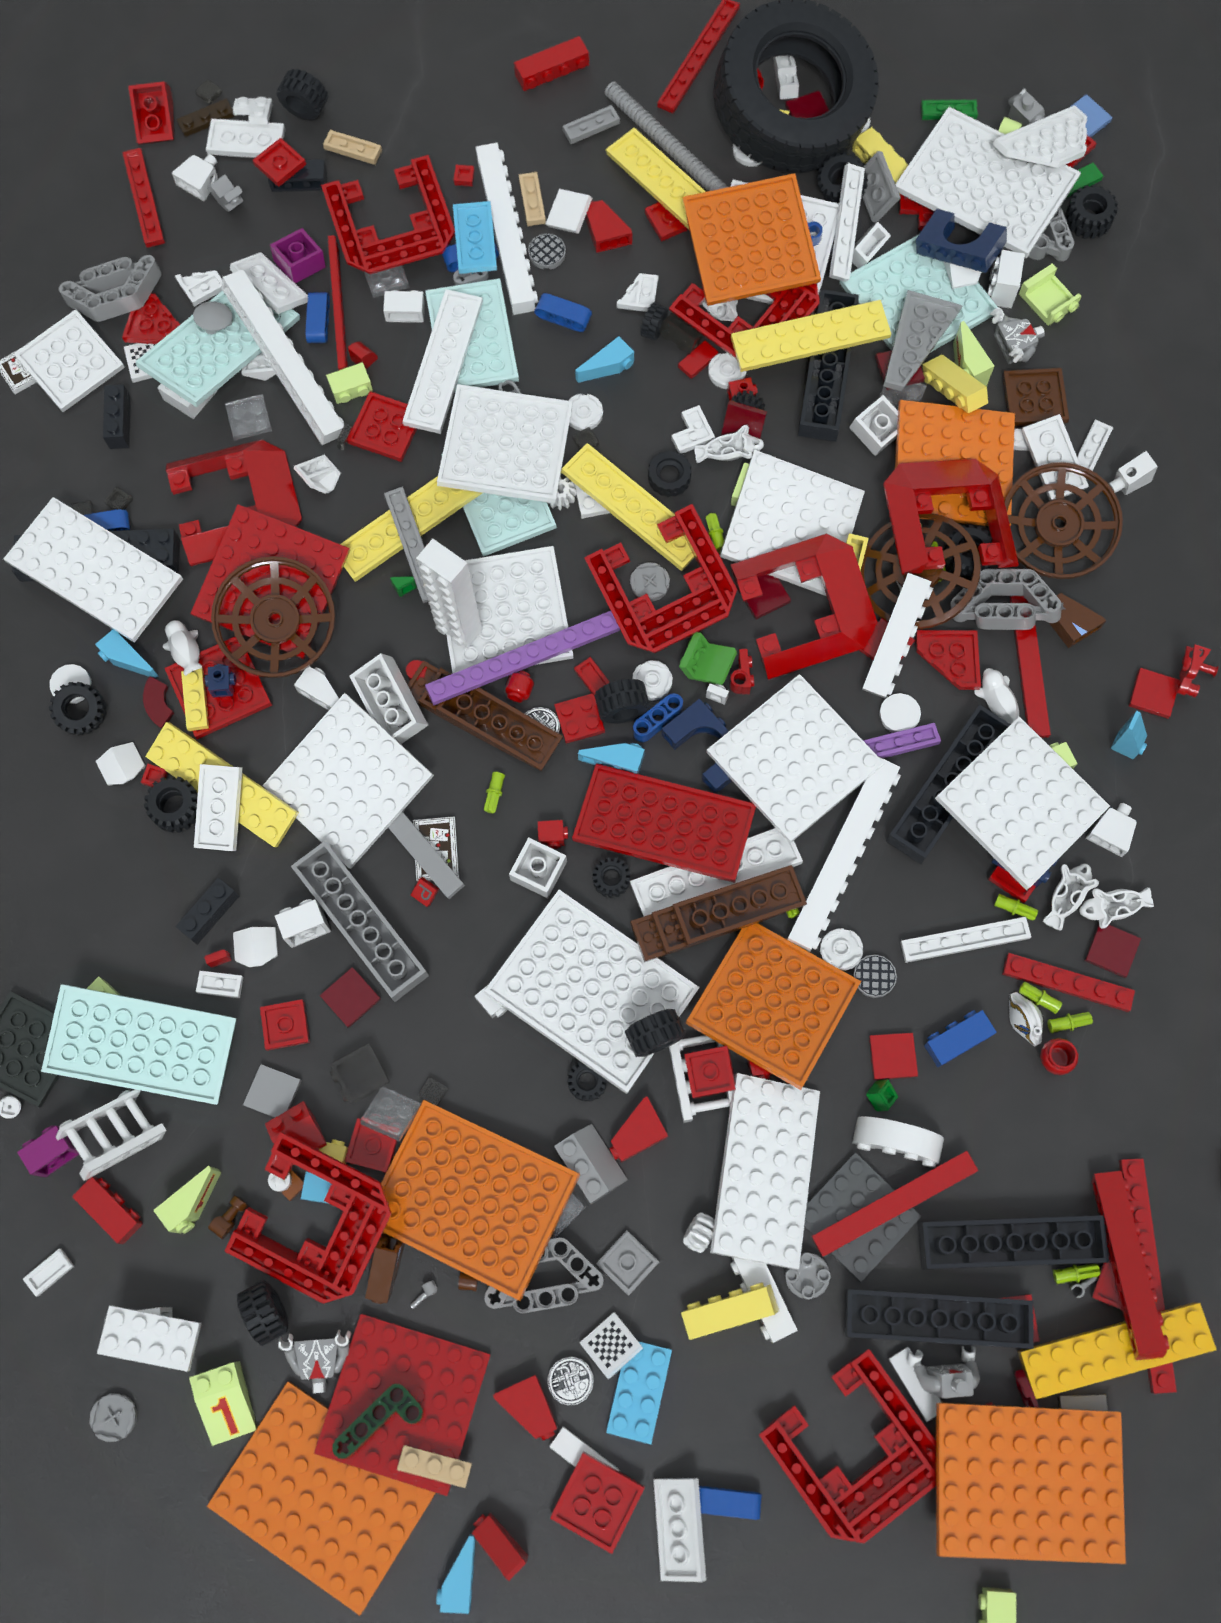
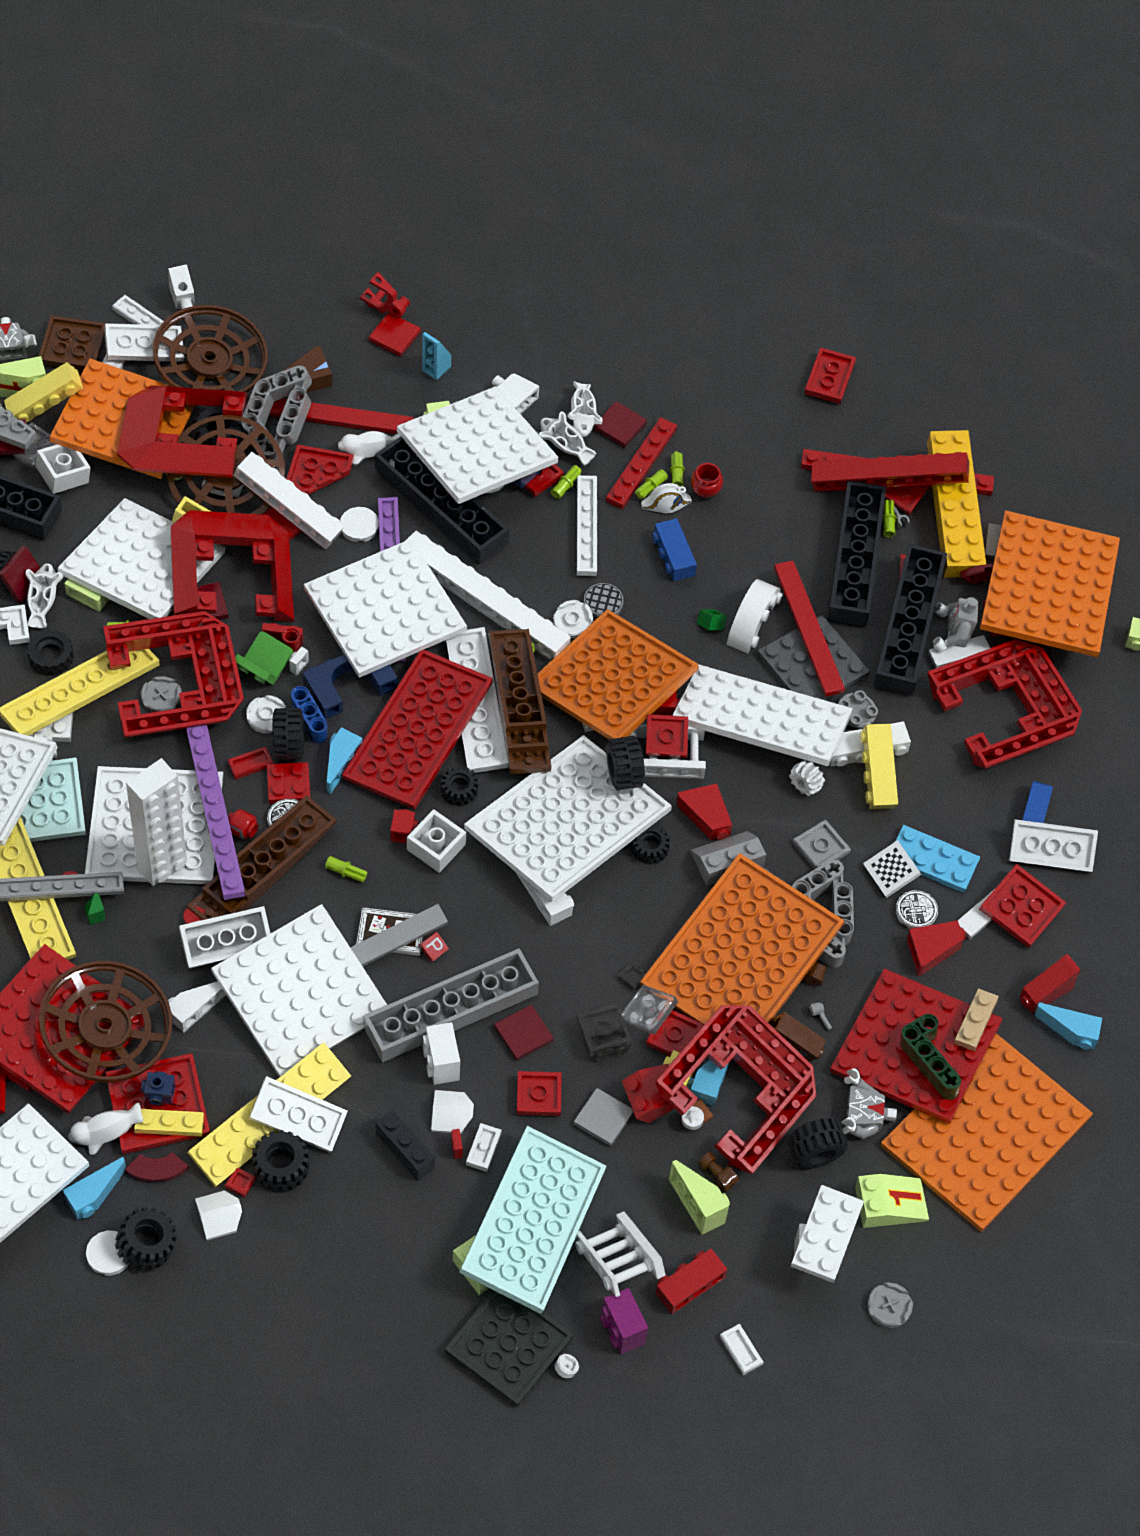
camera: 85 degrees left, 15 degrees down
red tile [869,1033,918,1080] -> none

